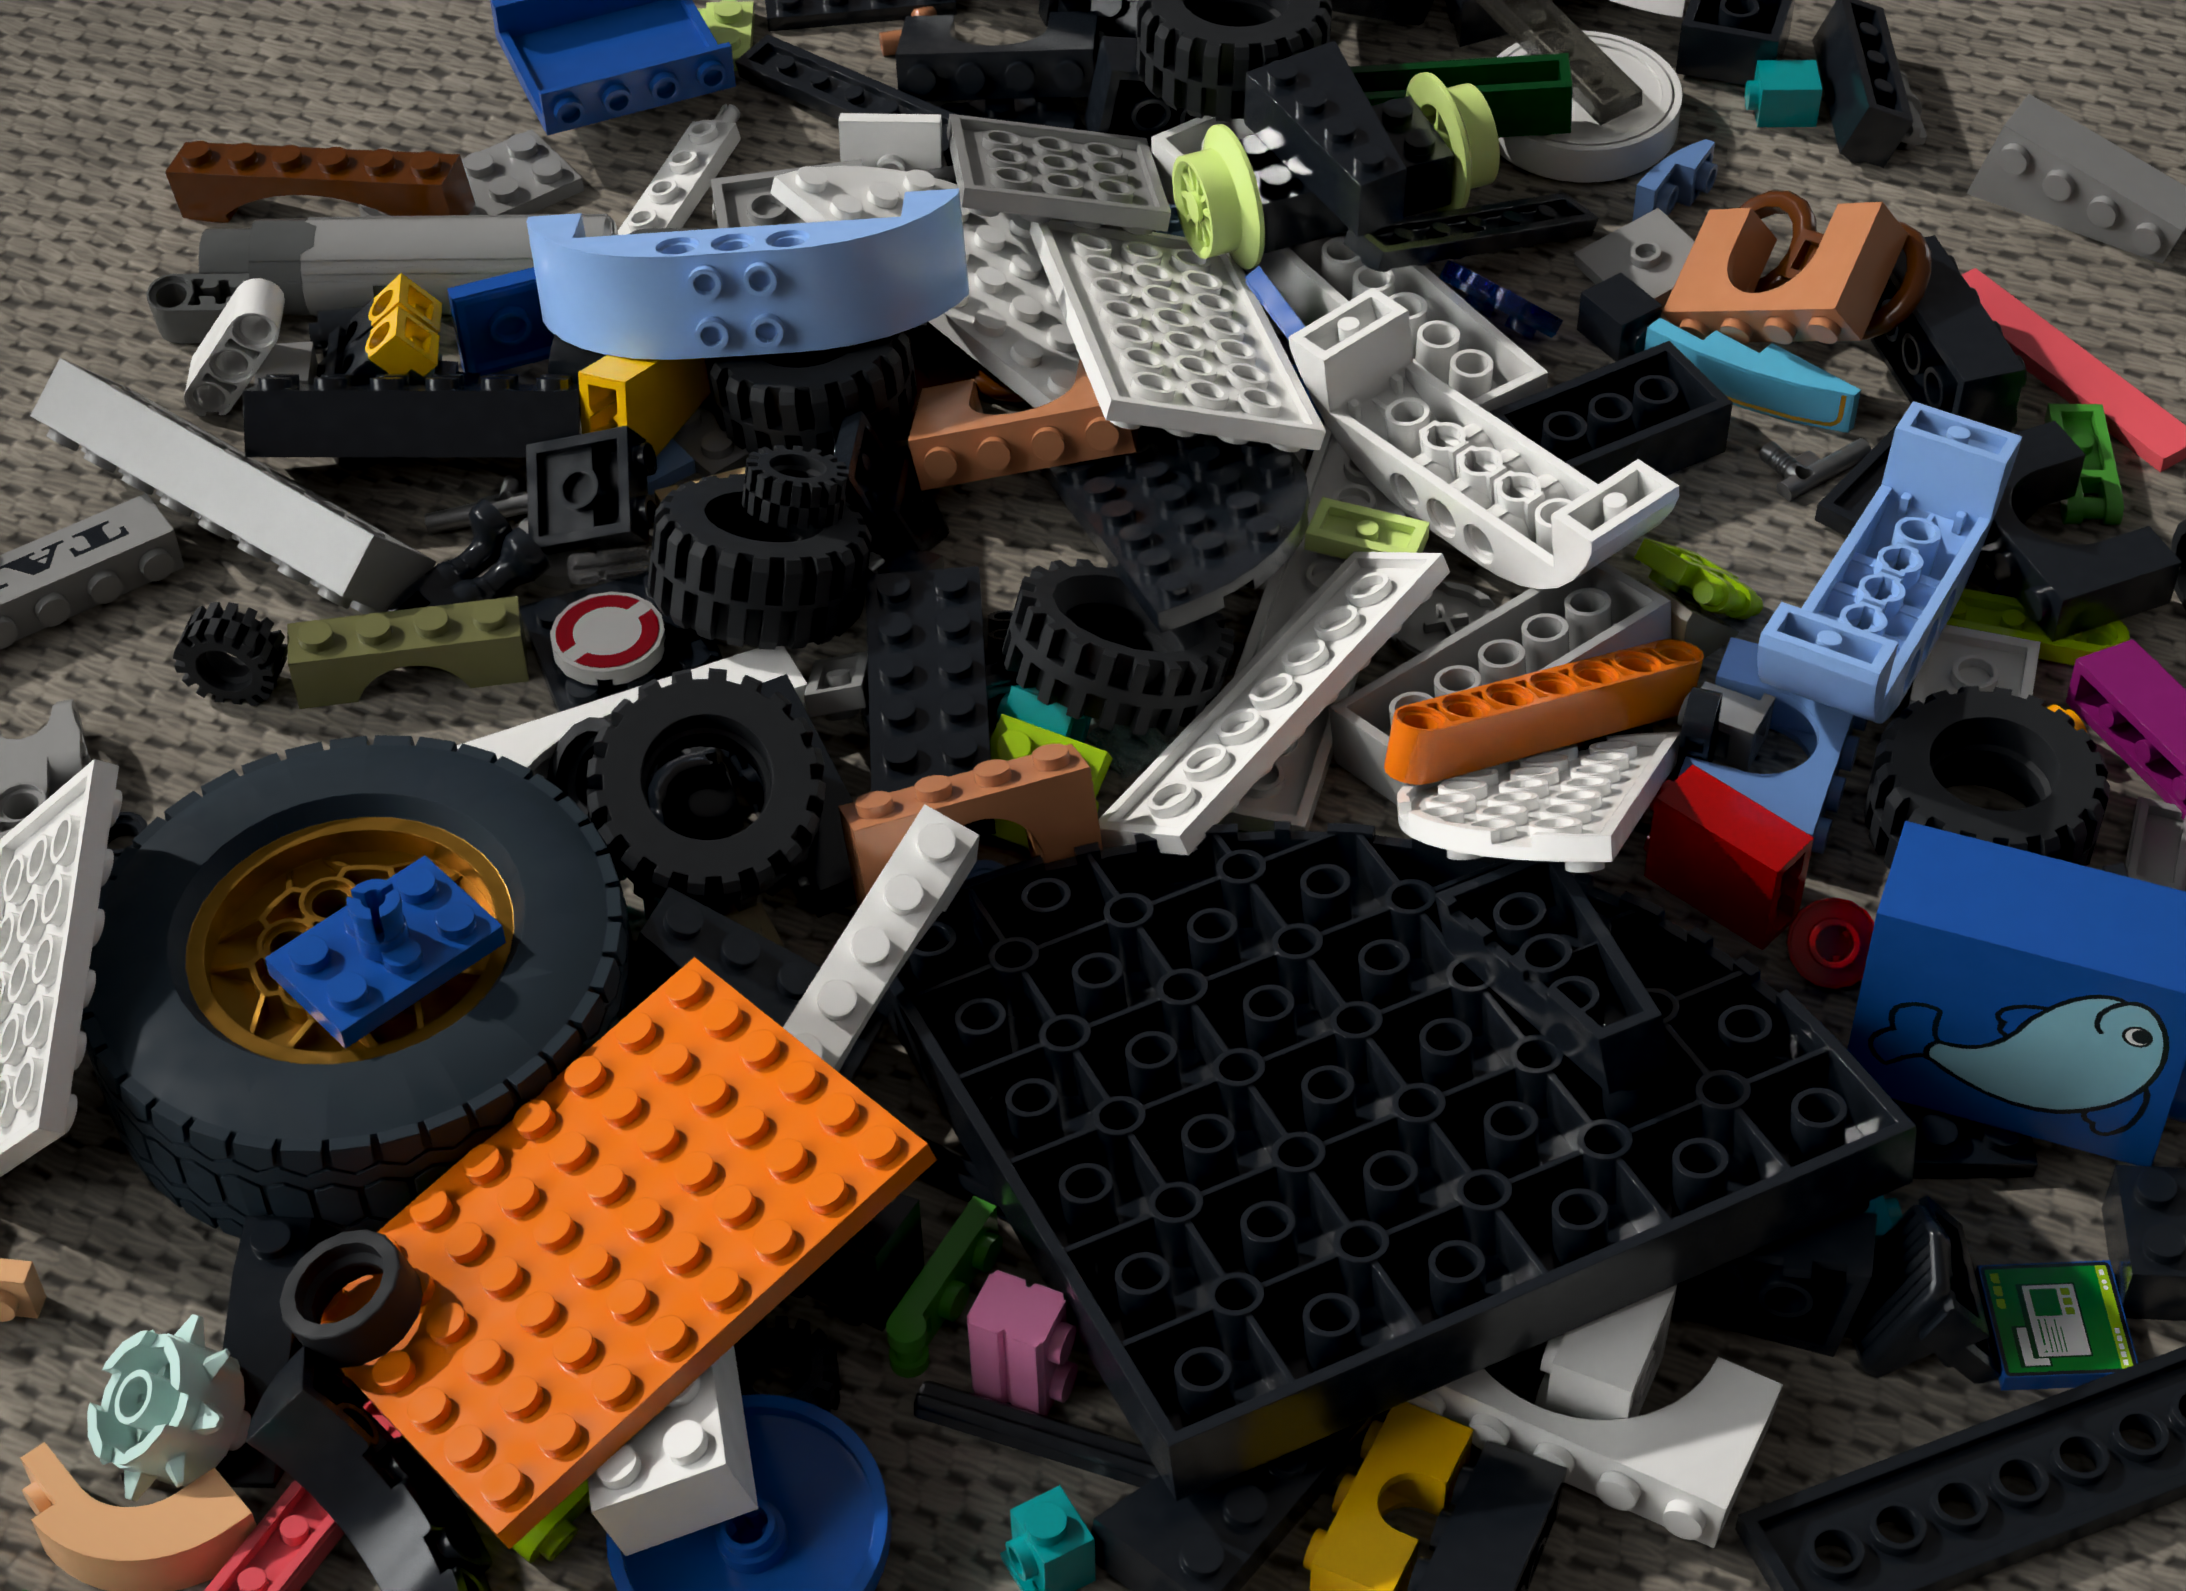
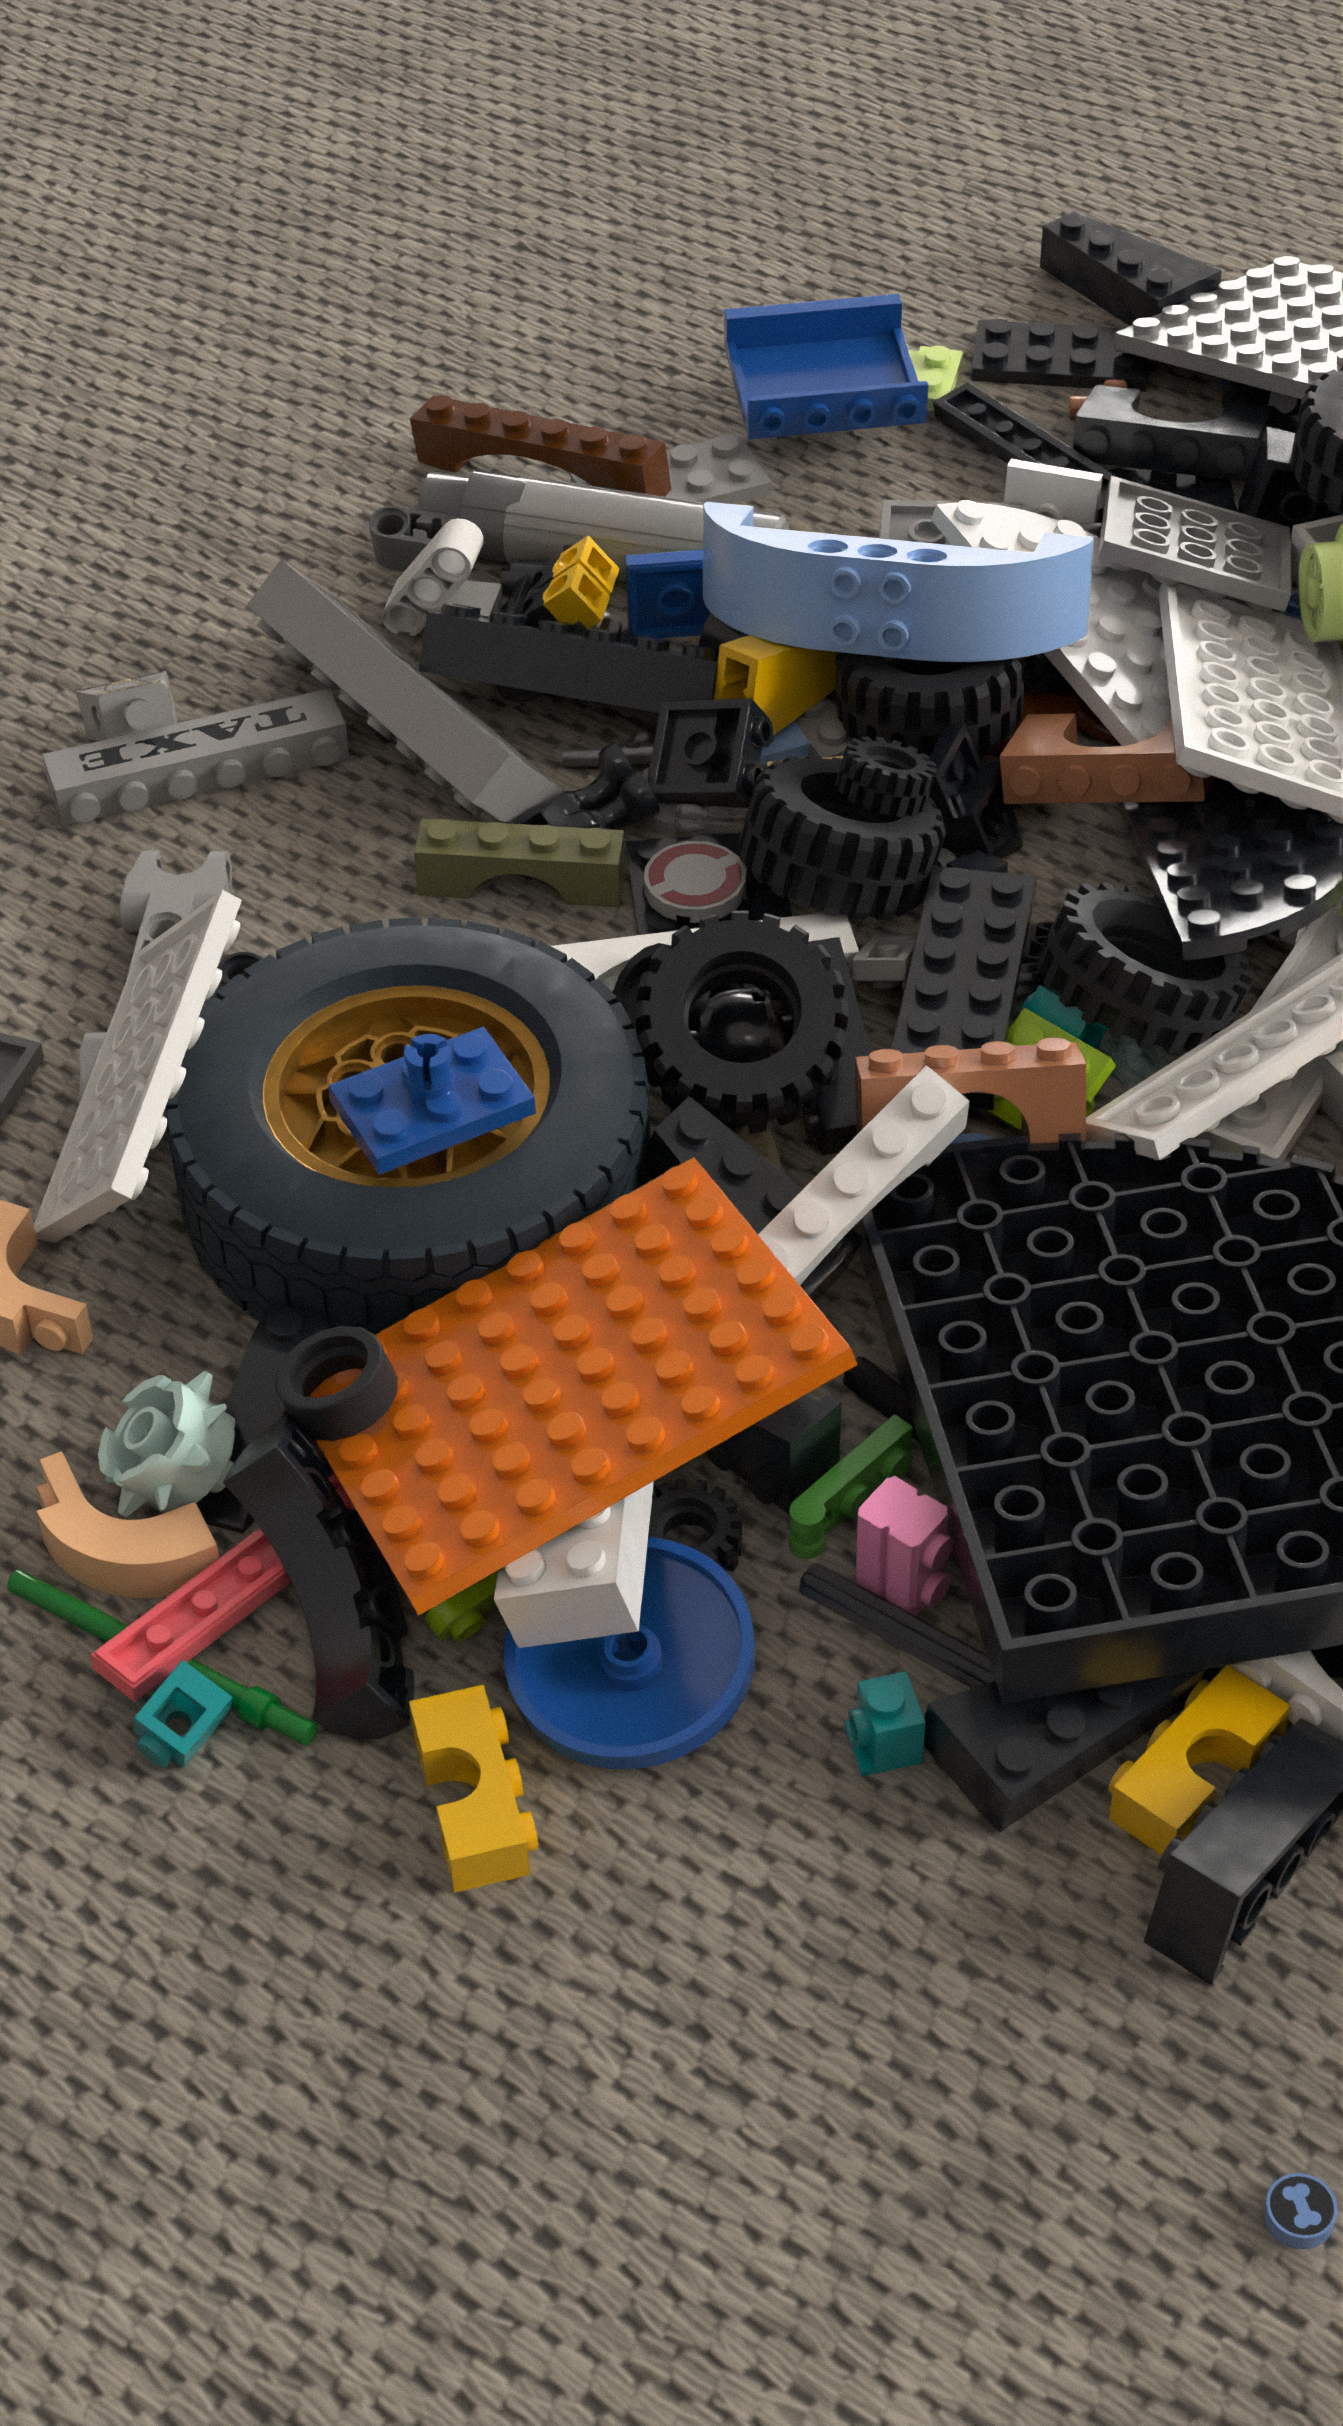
camera: 15 degrees right, 0 degrees up
black tyre [173,602,288,706] -> none
white plate [618,104,741,235] -> none

